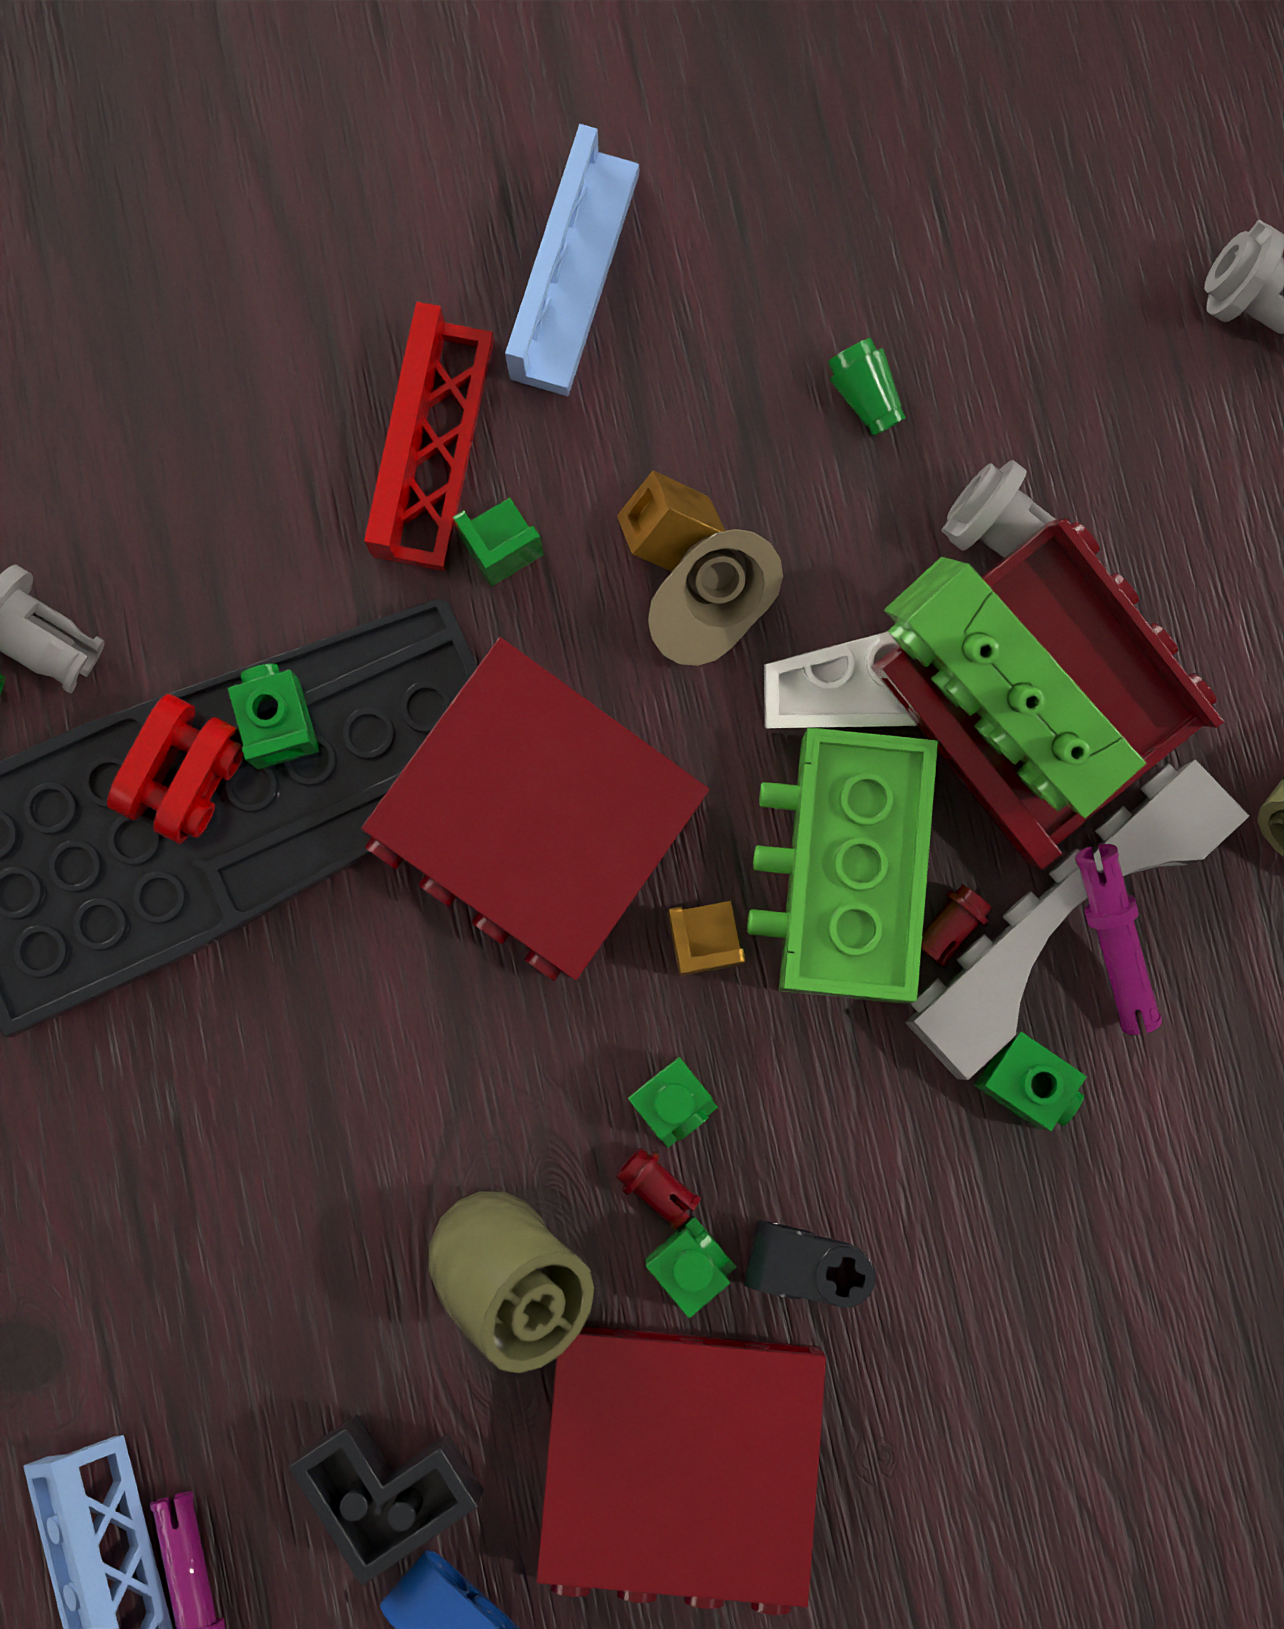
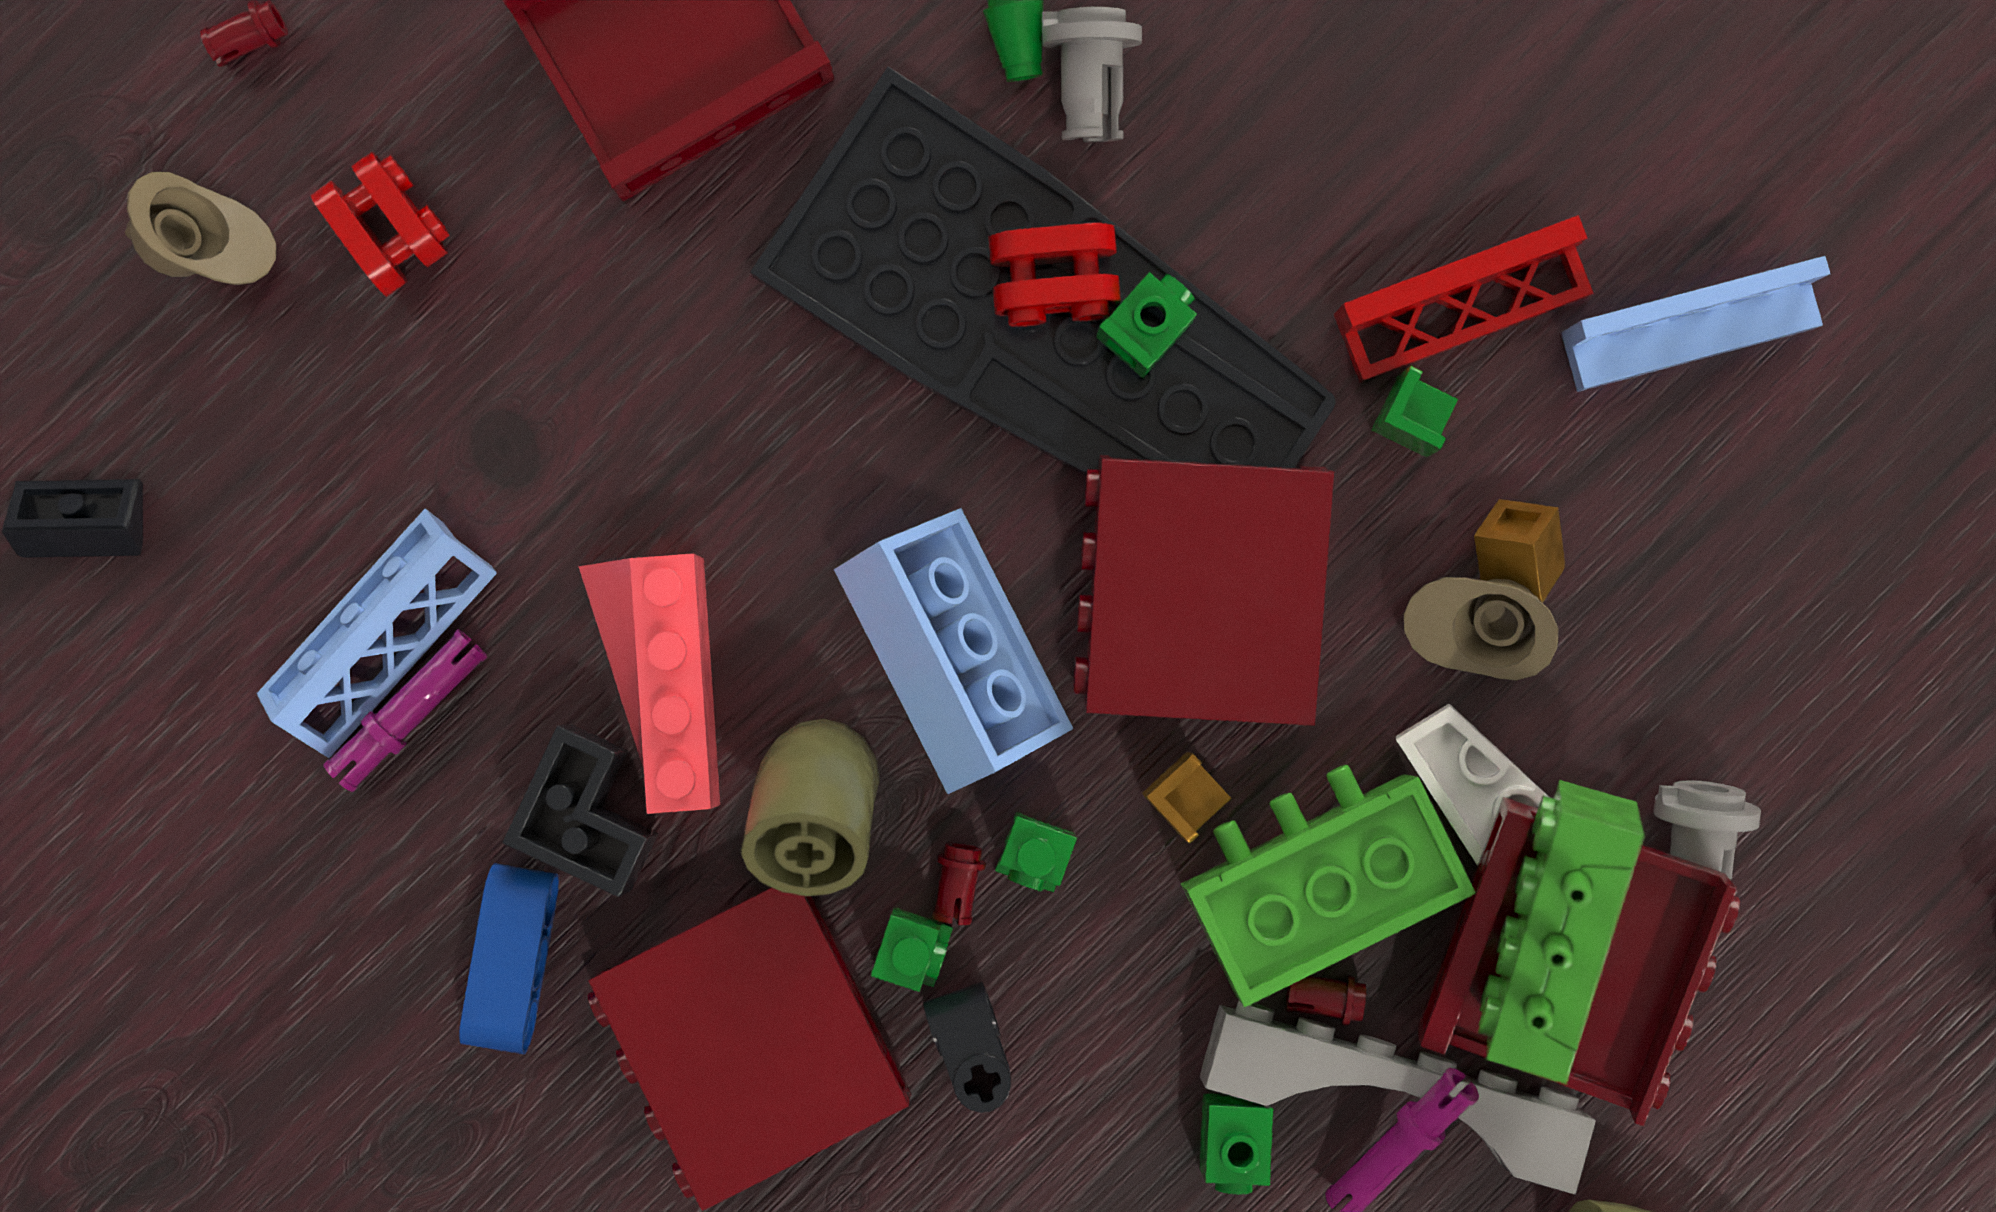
camera: 55 degrees right, 5 degrees up
green cone [827,338,906,436] -> none
none -> coral wedge [578,554,720,814]
none -> light blue slope [834,508,1073,794]

